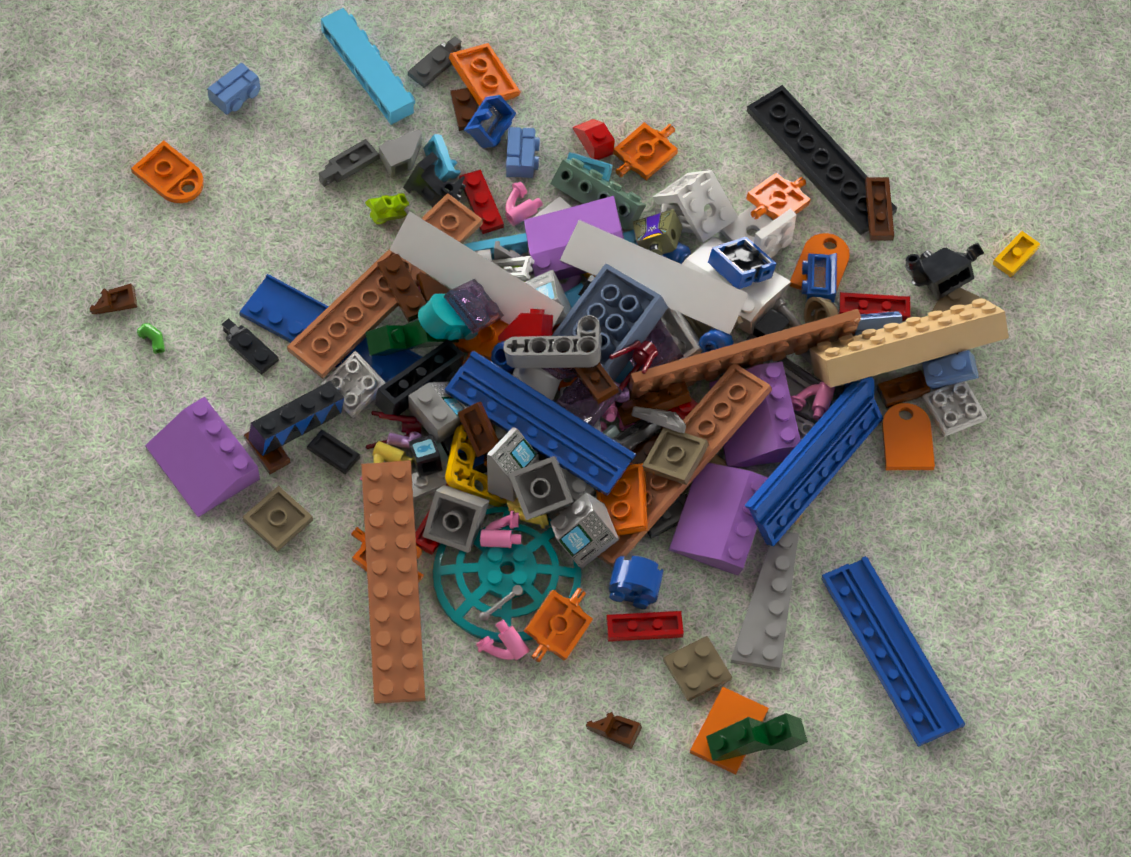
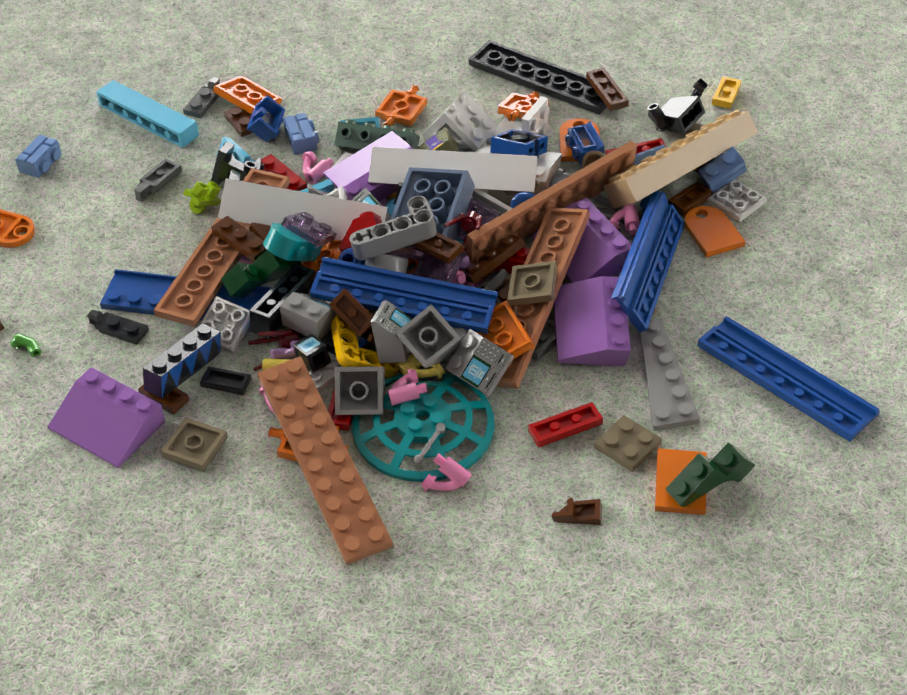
camera: 15 degrees left, 15 degrees down
light grey slope [379,129,422,178] -> none
orange plate [524,588,593,662] -> none
red slope [573,119,615,160] -> none
blue brick [608,556,664,609] -> none
light grey tile [631,406,686,434] -> none

